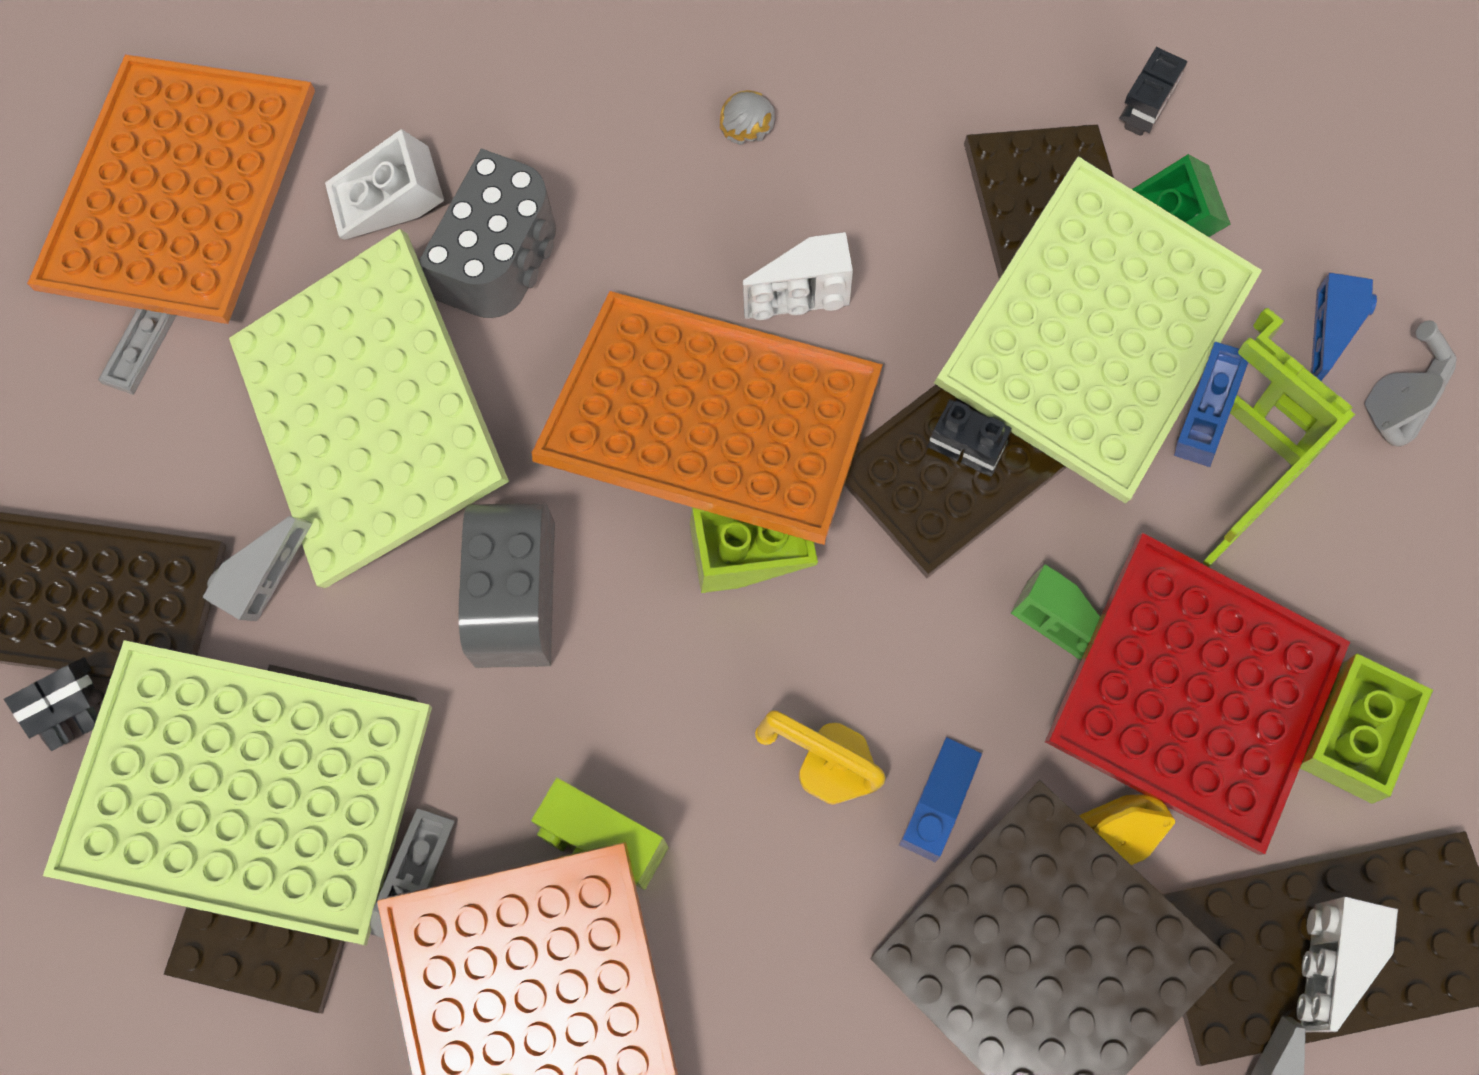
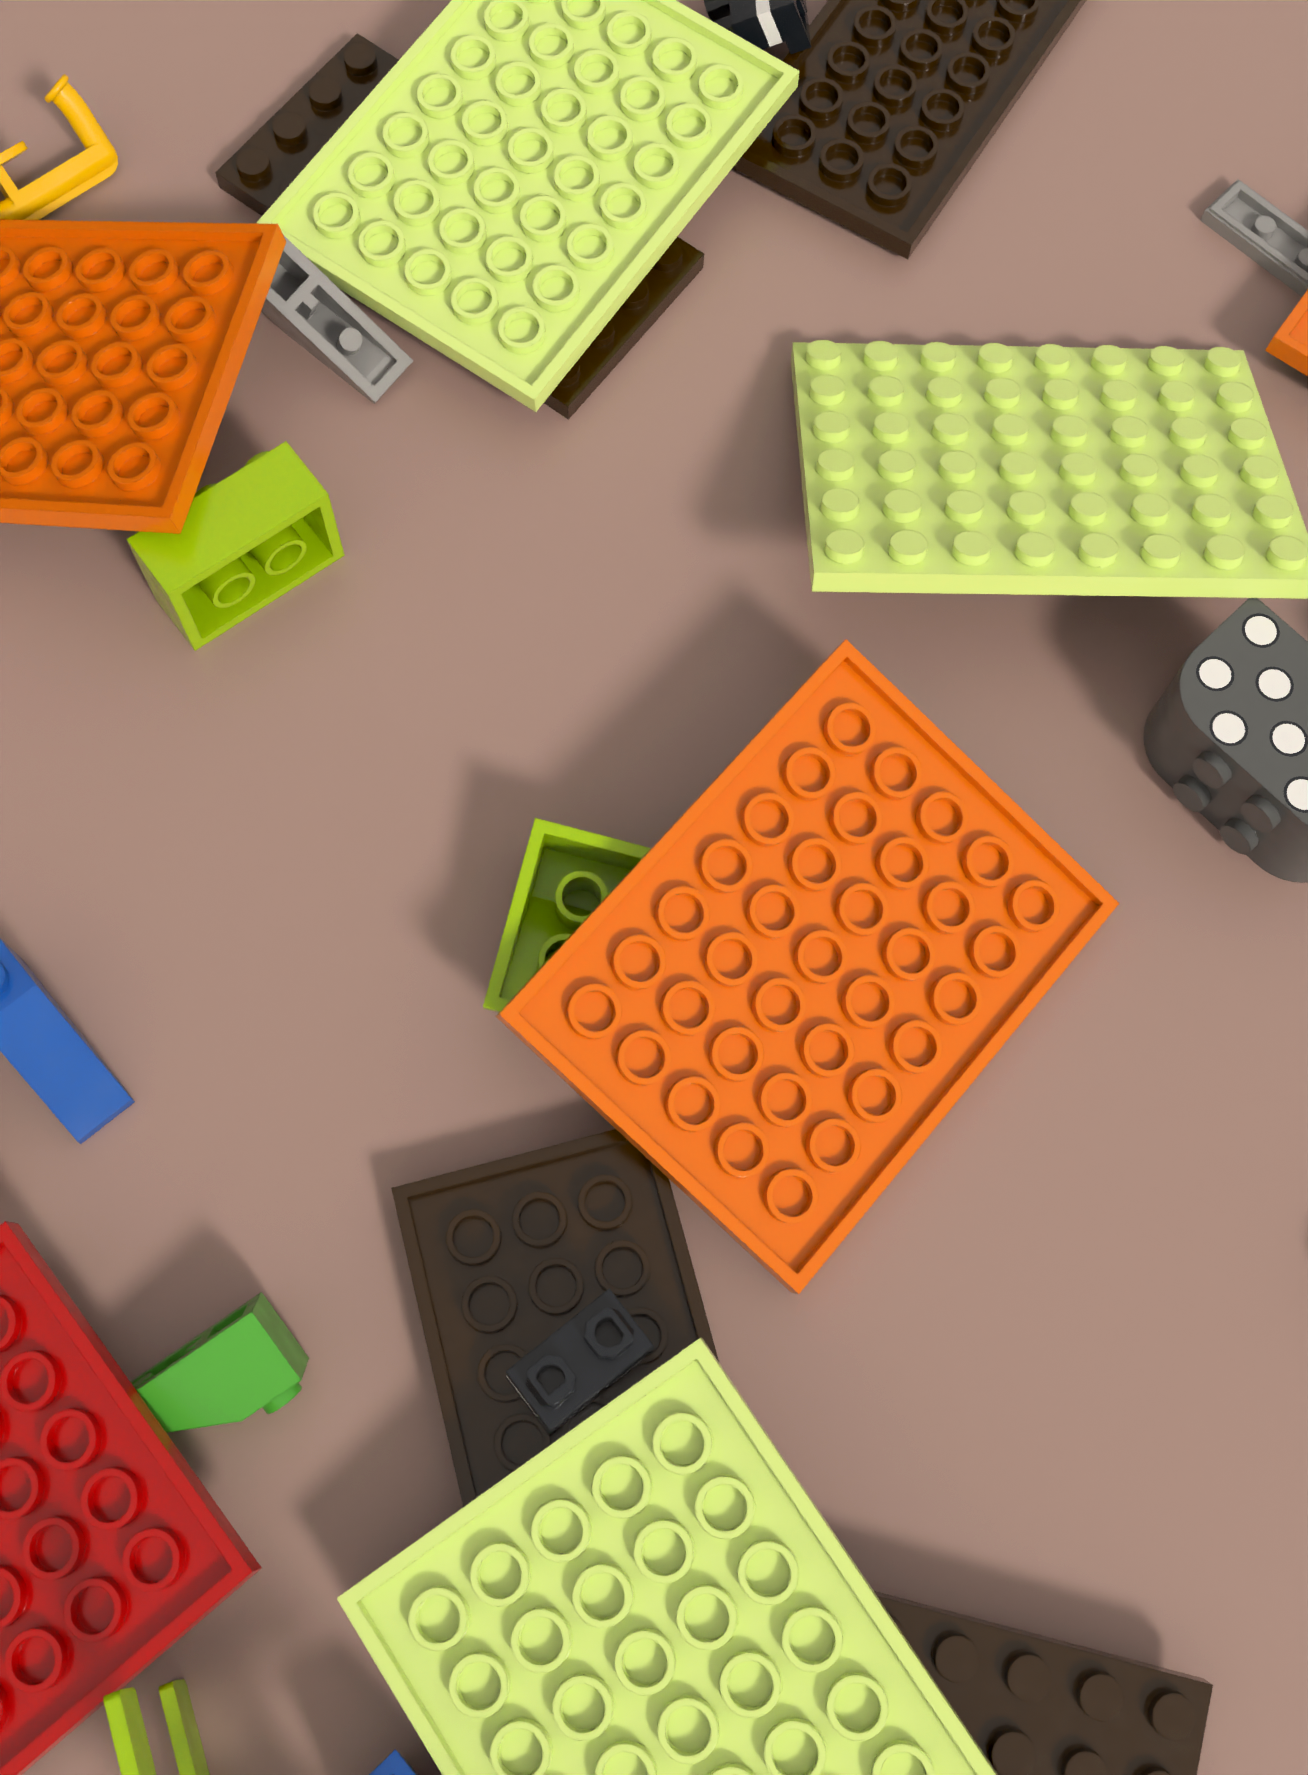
camera: 105 degrees right, 0 degrees up
light grey slope [203,516,312,621] -> none
dark grey brick [458,503,555,668] -> none
white slope [743,232,853,320] -> none
yellow piece [755,710,886,805] -> none

